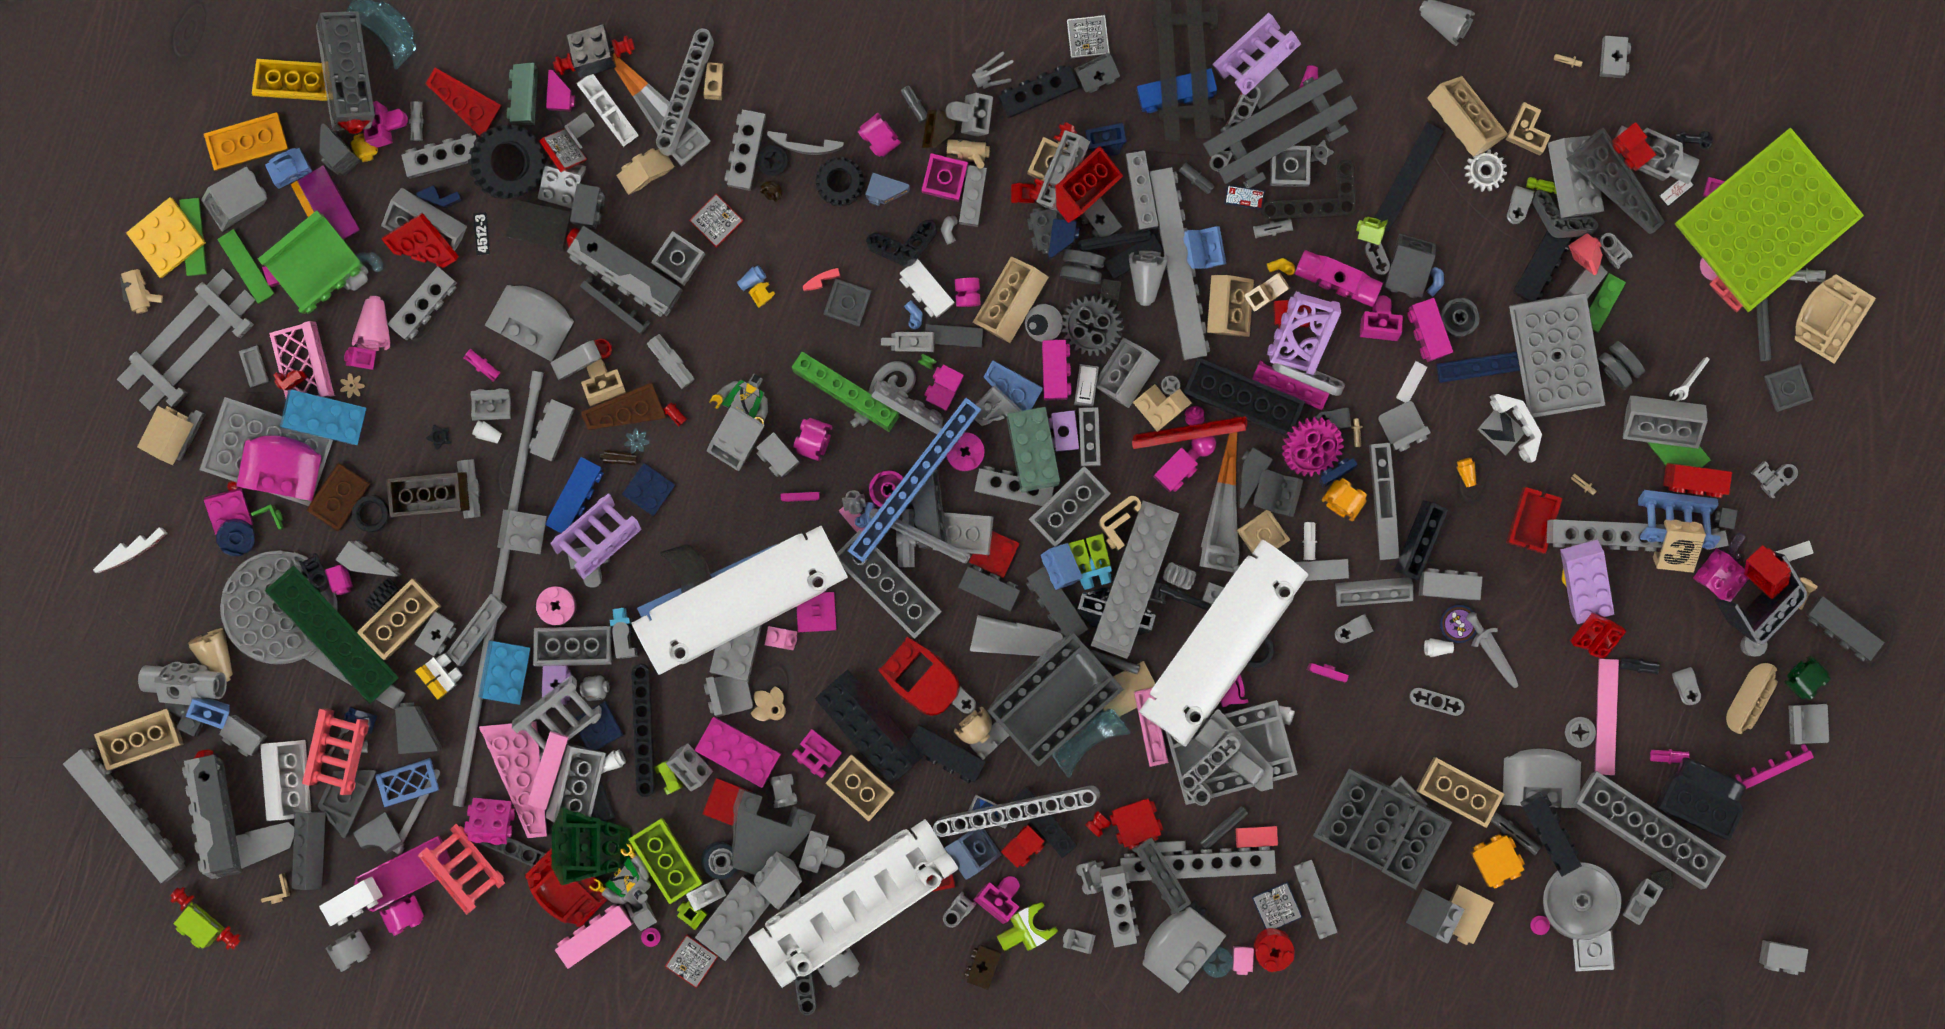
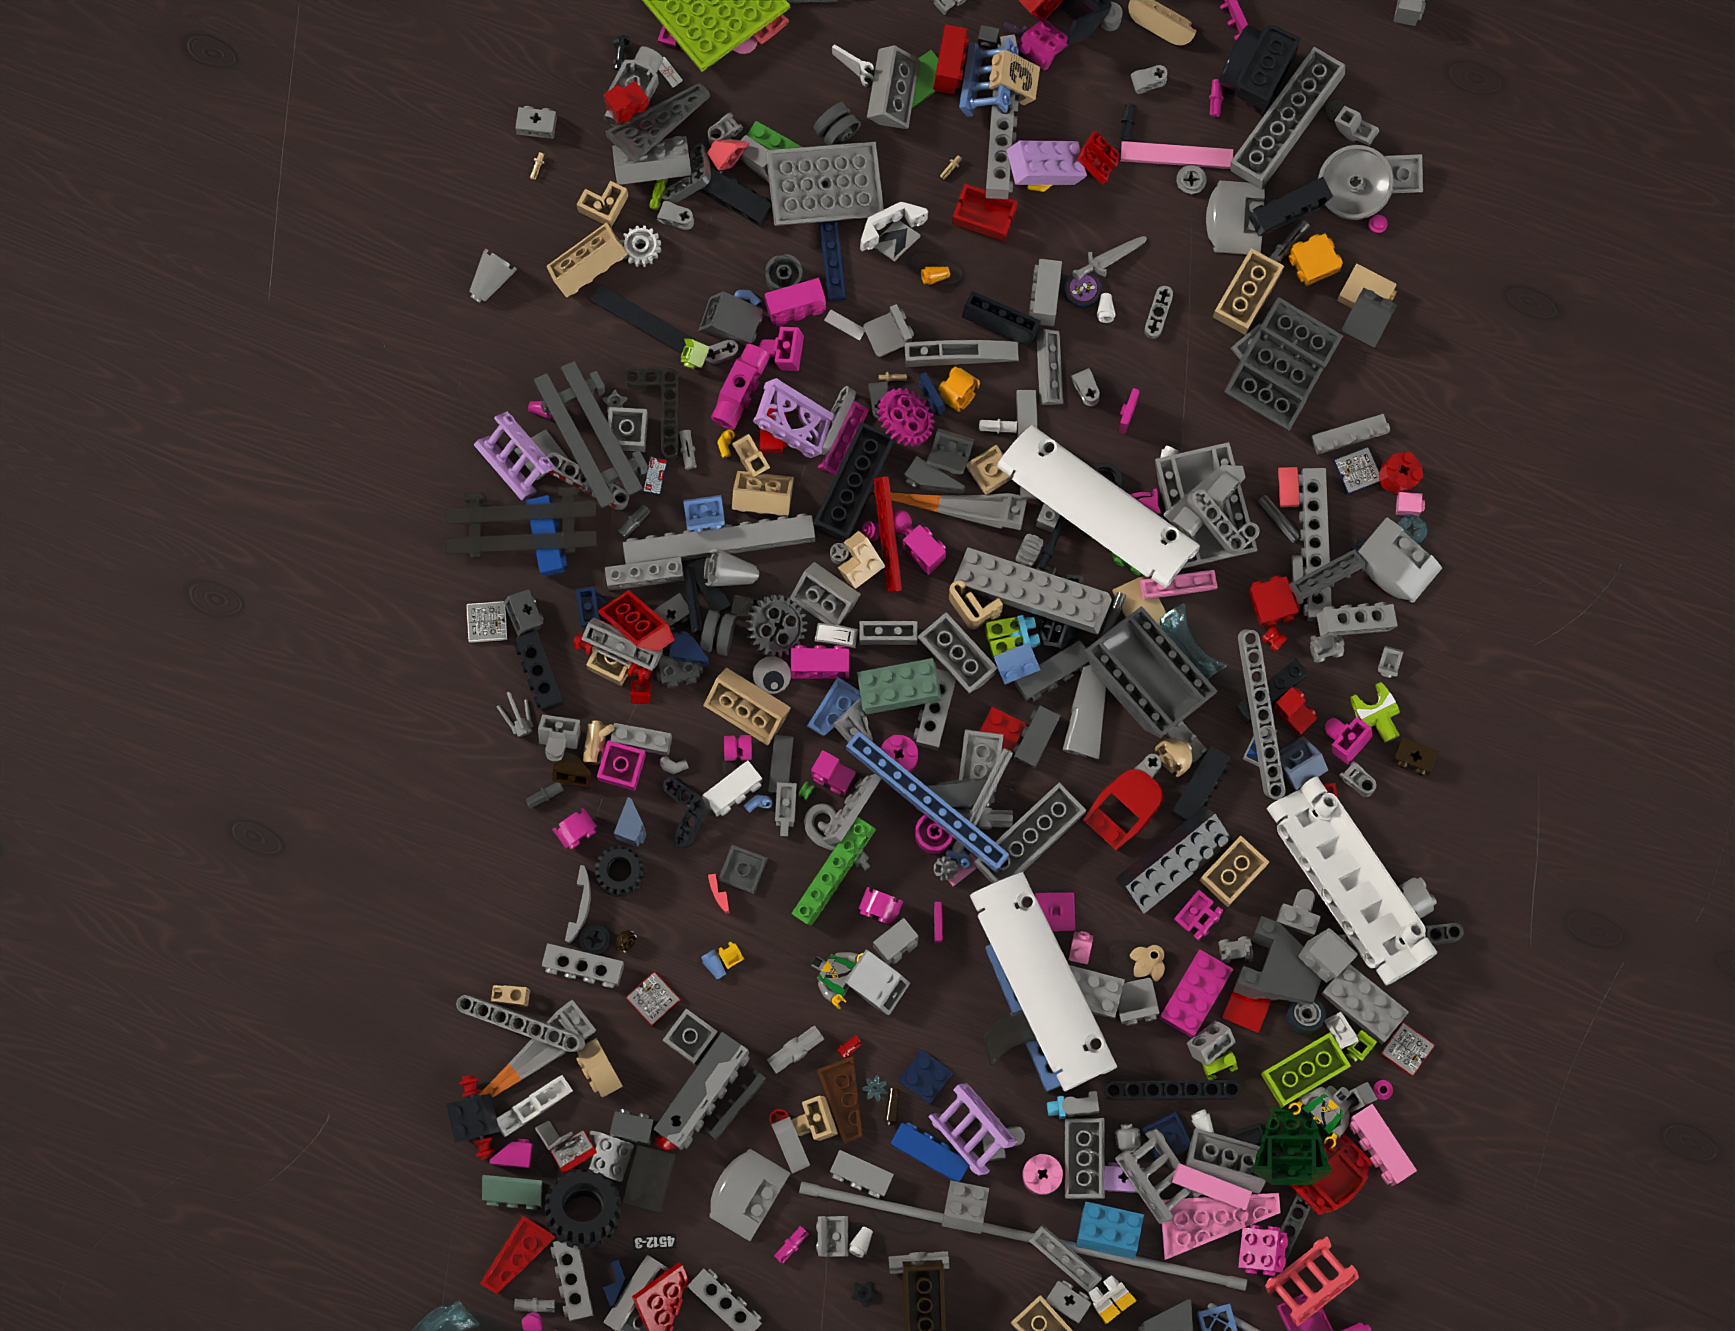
camera: 90 degrees left, 10 degrees down
lavender brick [1048,411,1079,452] -> none

